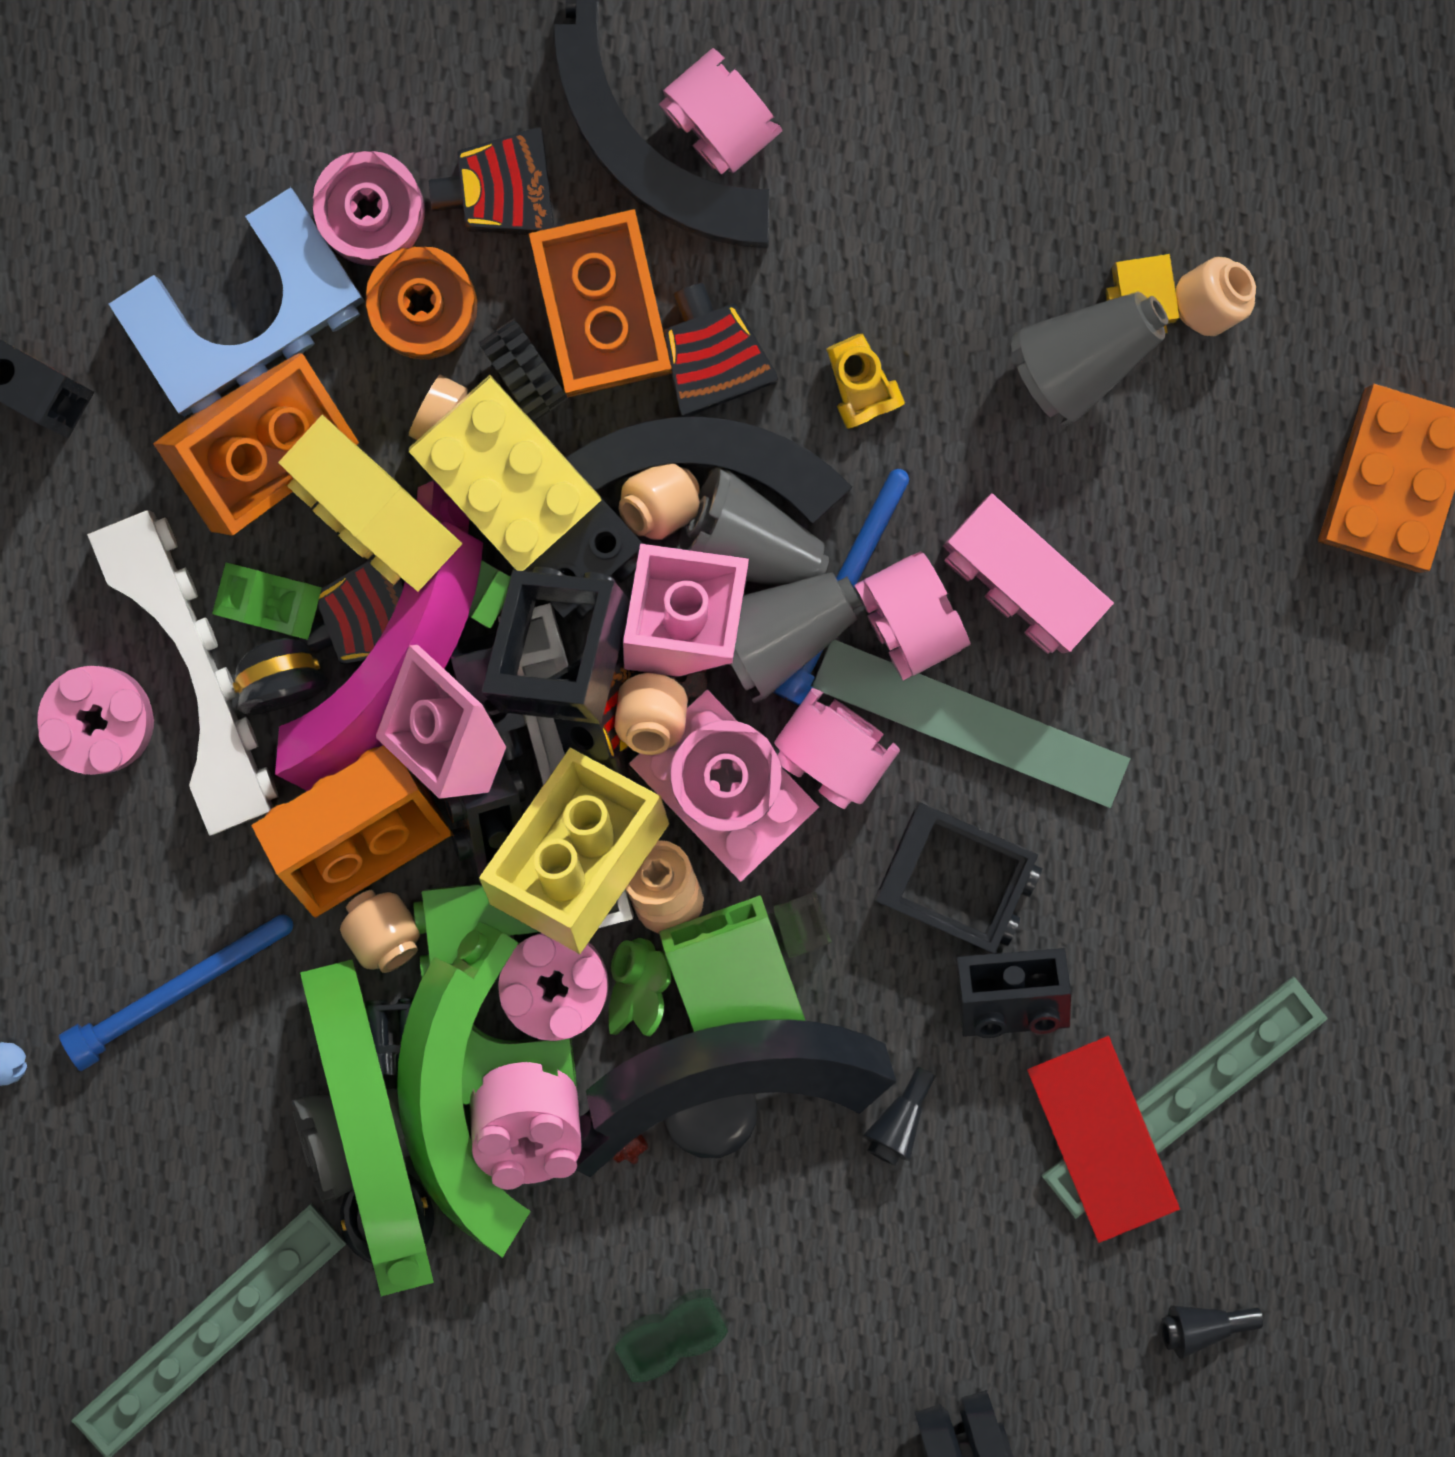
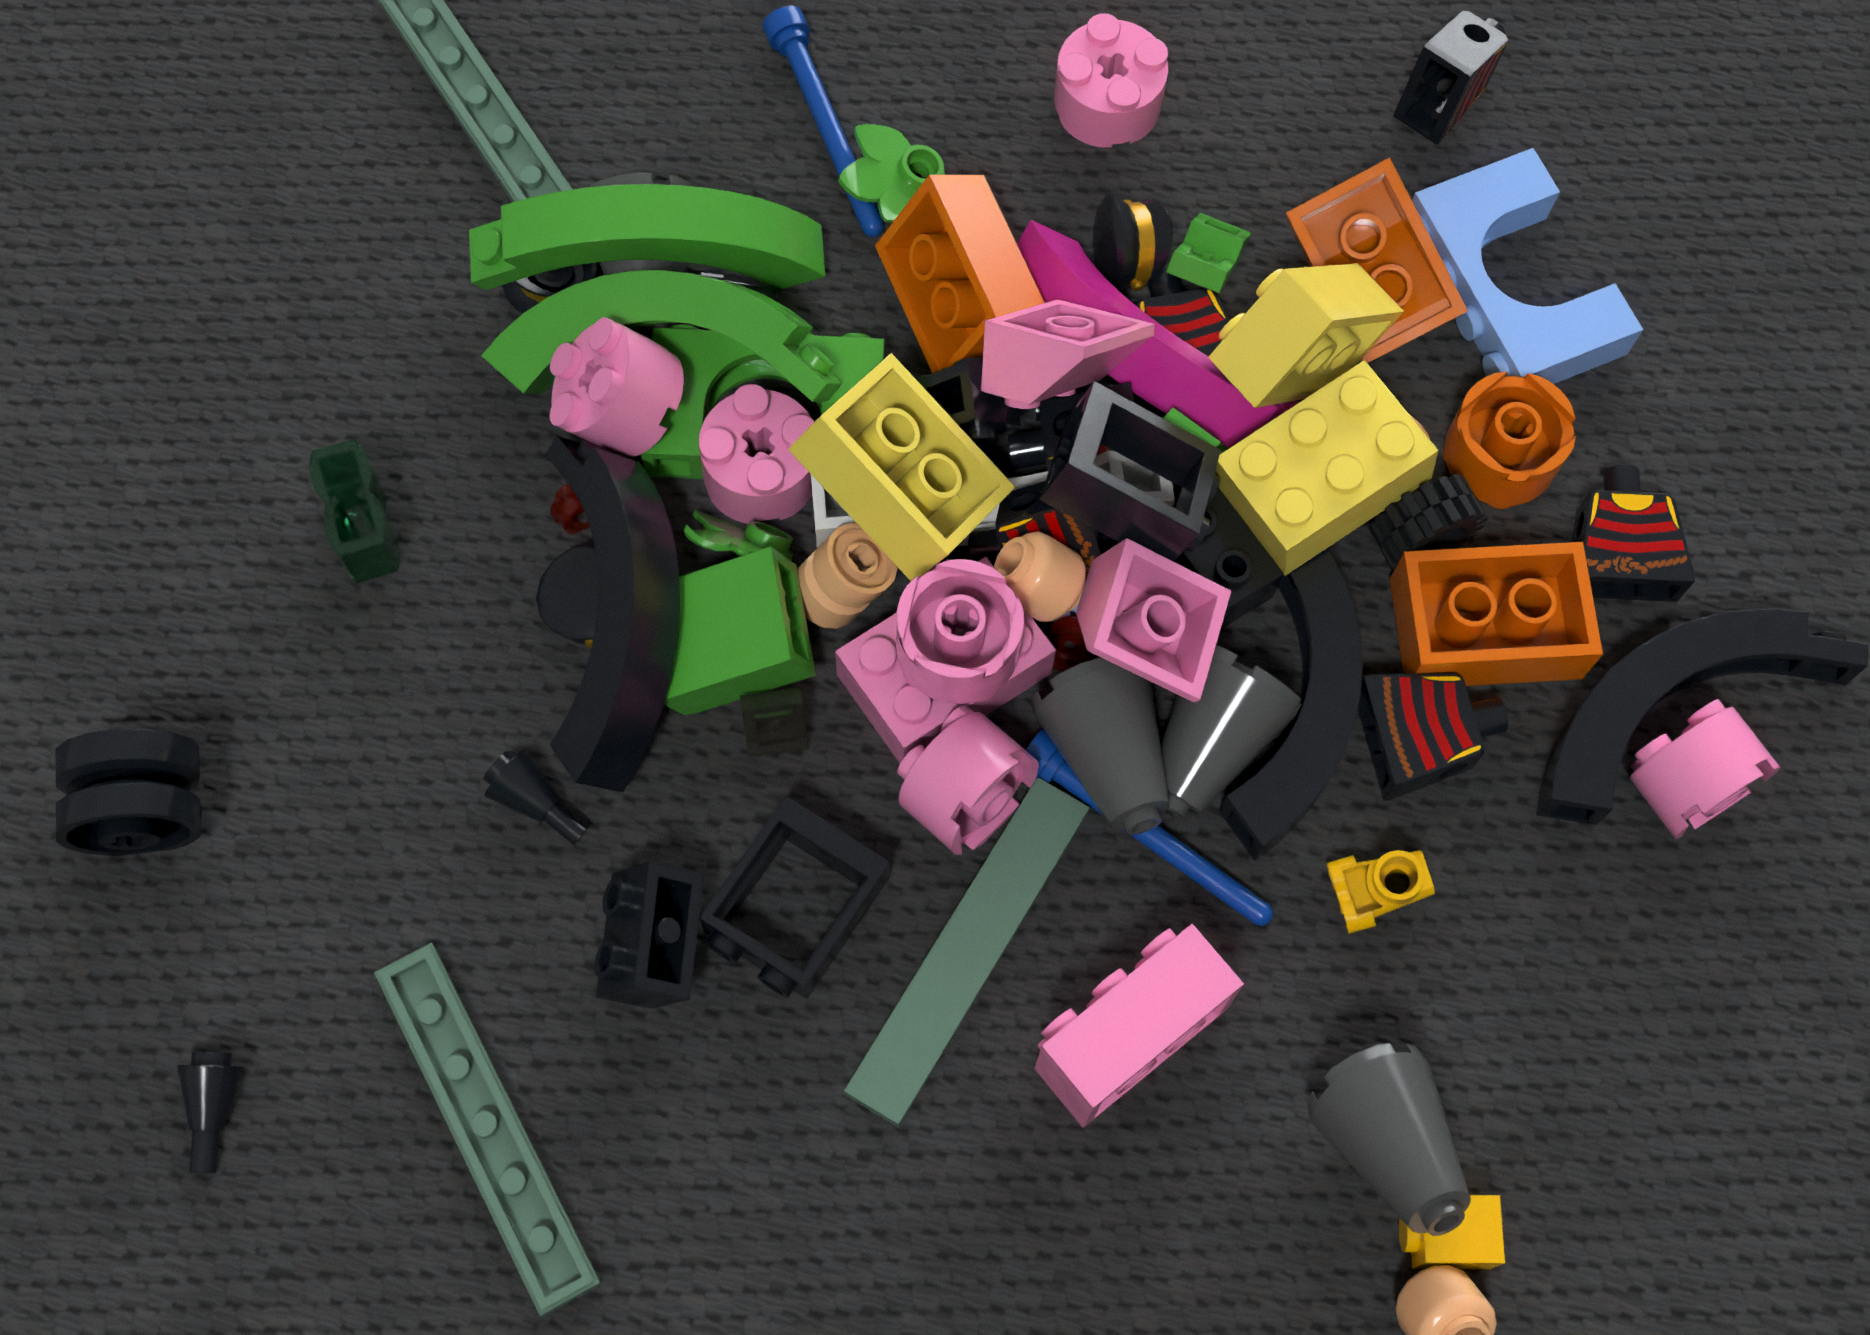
camera: 95 degrees right, 20 degrees down
white arch [87,510,279,836] -> none
bright pink brick [313,151,425,266] -> none
light nougat head [340,890,420,973] -> none
light nougat head [619,463,700,540] -> none
bright pink brick [854,551,971,681] -> none
red sticker [1027,1036,1180,1243] -> none
none -> bright green plate [838,124,945,223]

